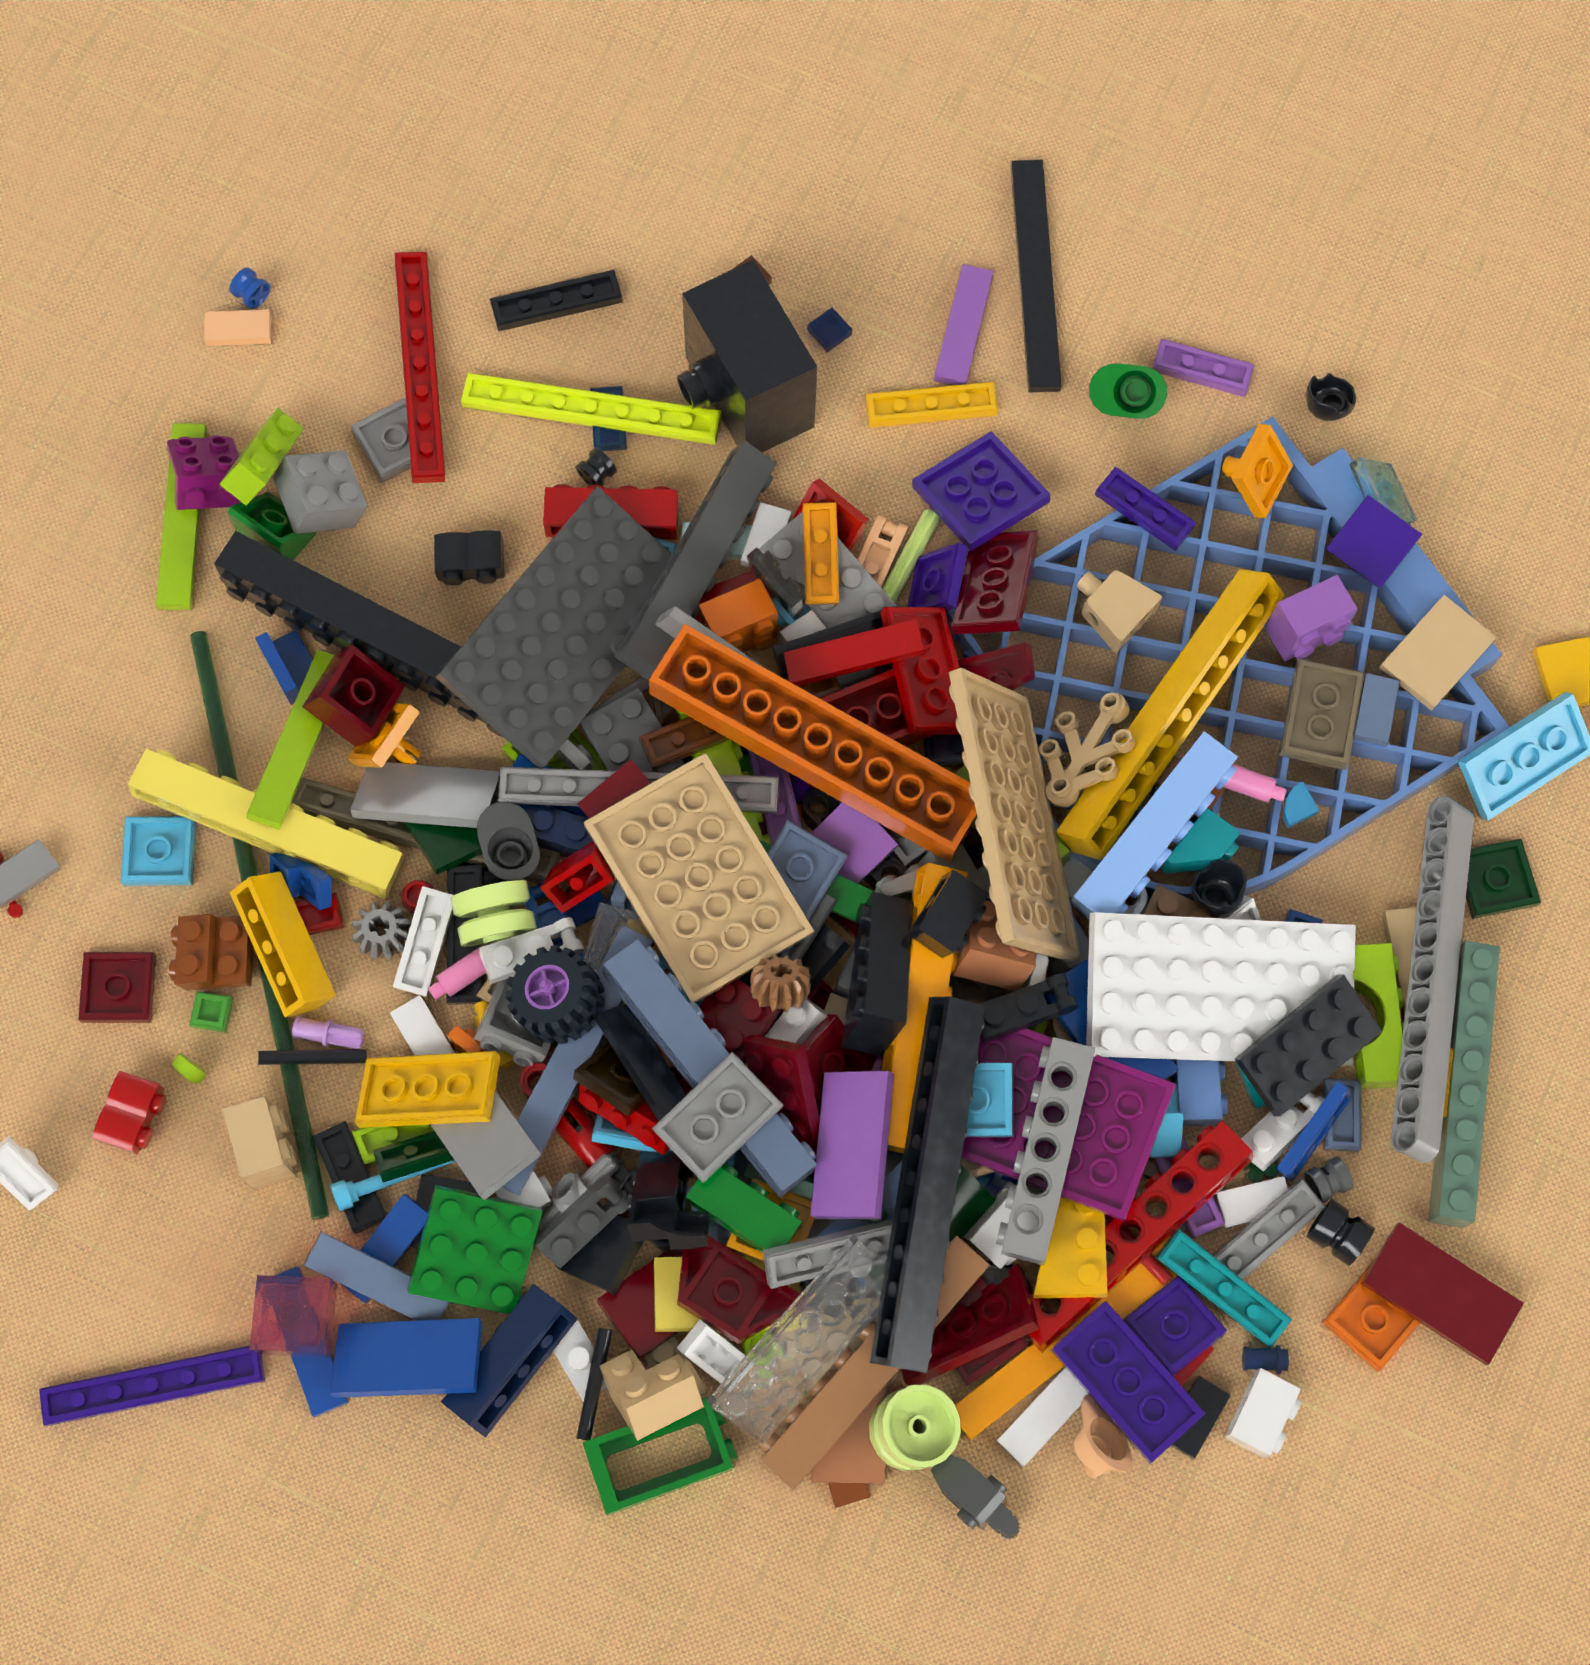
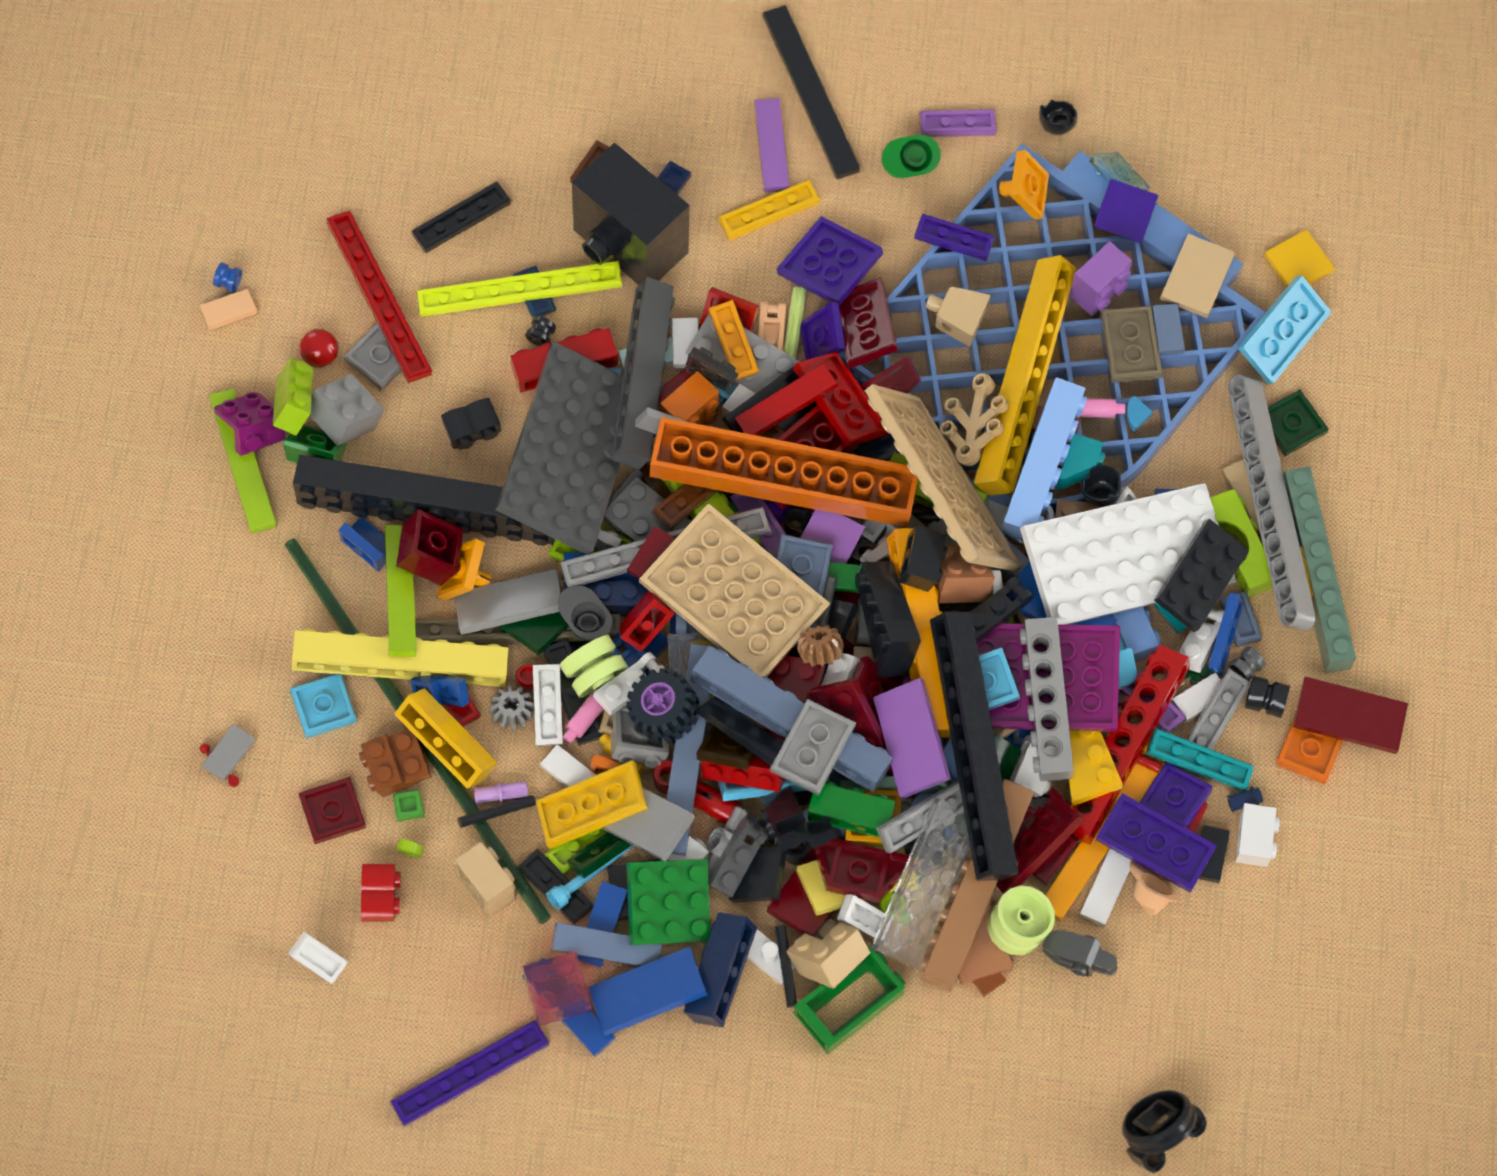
camera: 20 degrees left, 5 degrees down
none -> red hair [299,329,338,368]

